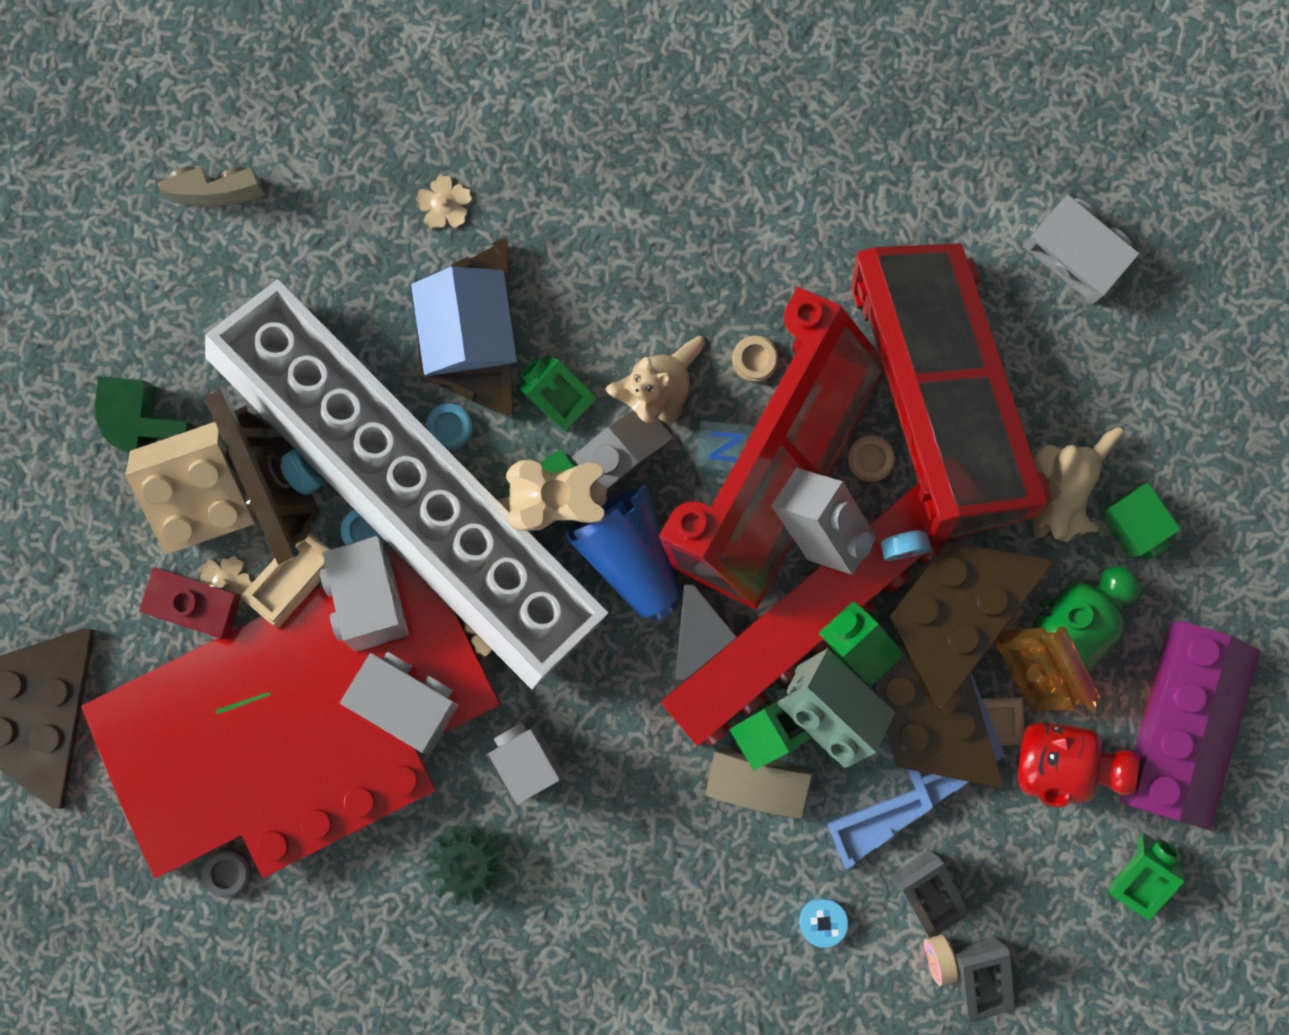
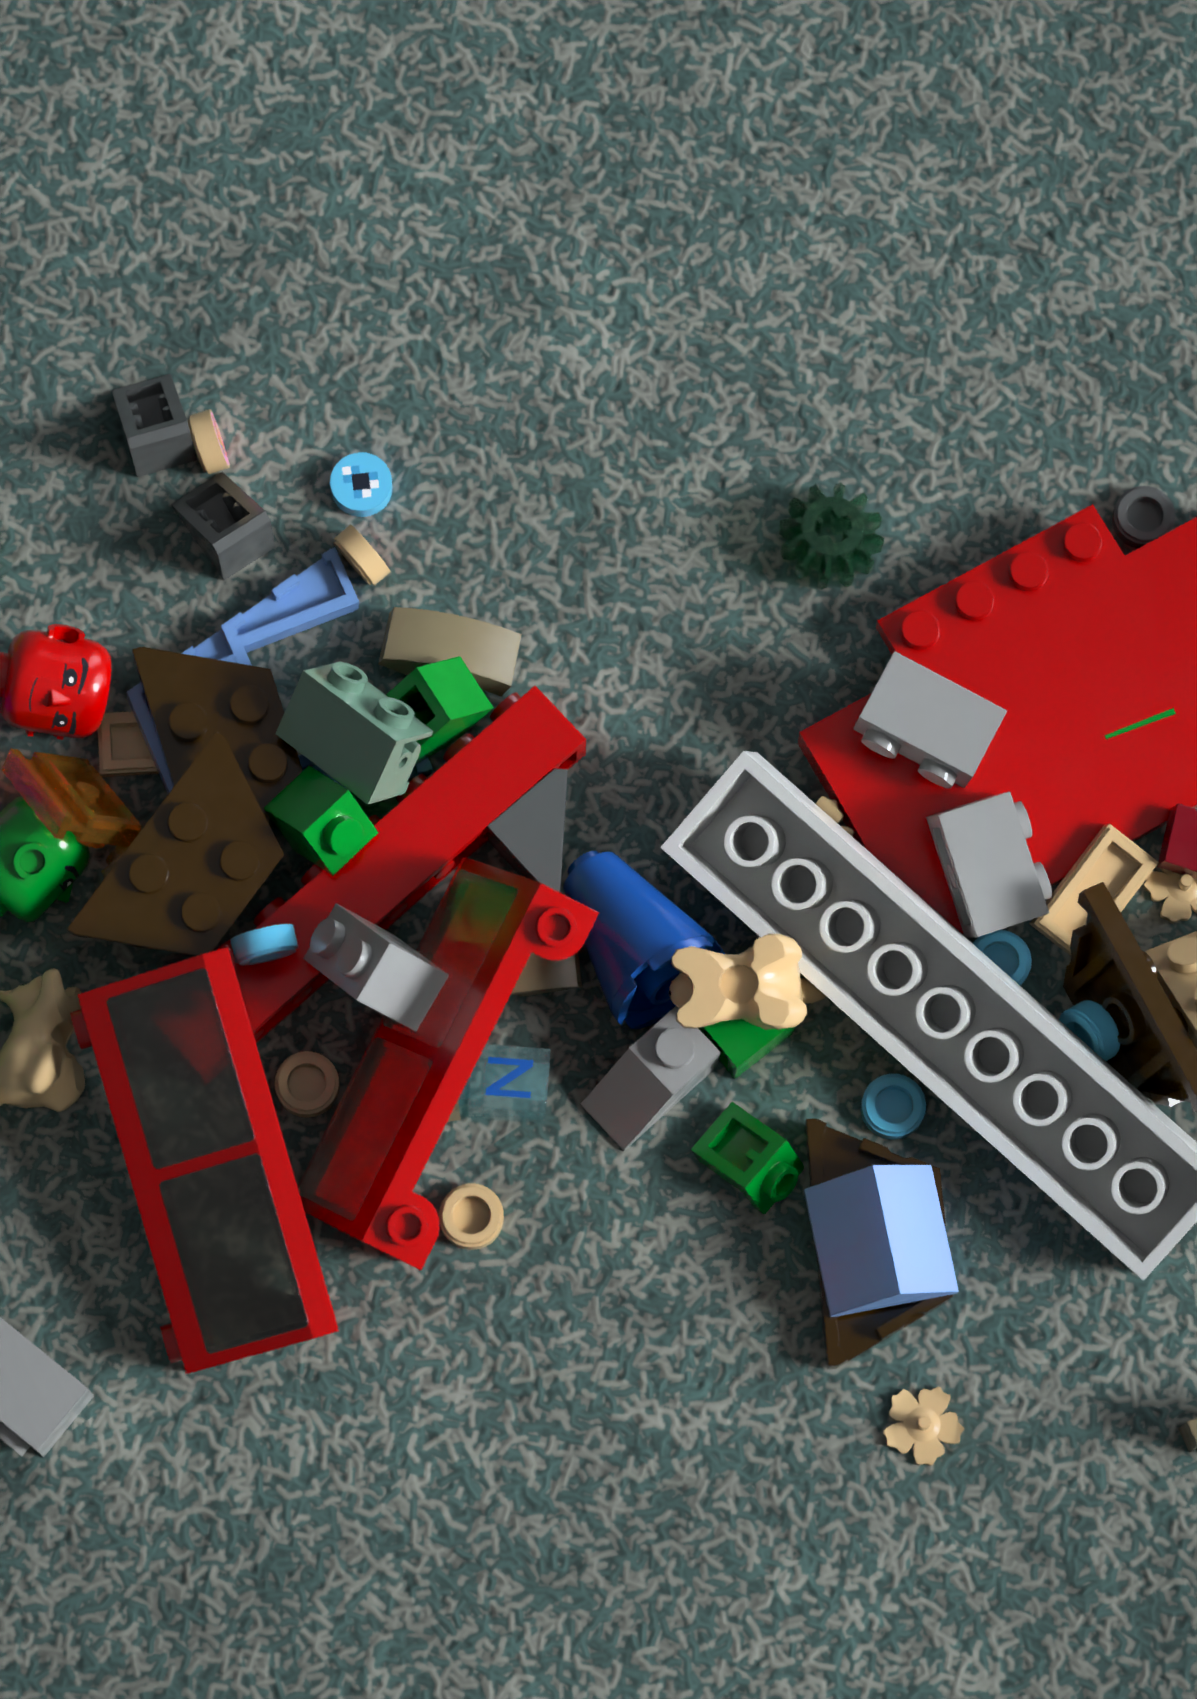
camera: 170 degrees right, 10 degrees down
light grey brick [488,722,564,805] -> none
tan animal [606,336,705,425] -> none
none -> tan tile [334,524,391,586]

